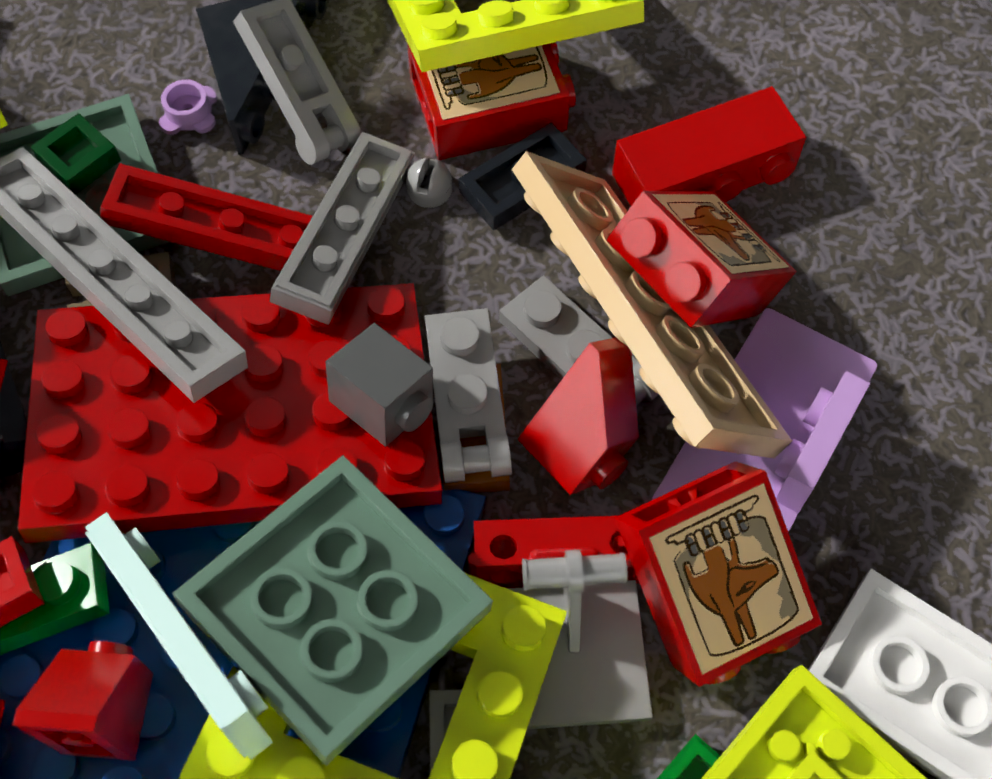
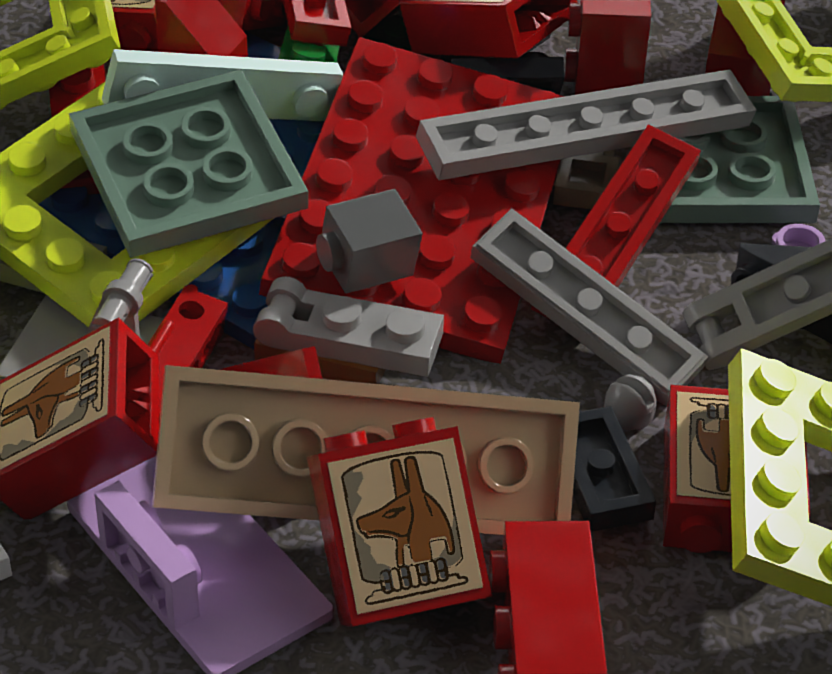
camera: 110 degrees right, 20 degrees down
dark green plate [31,113,121,194] -> none

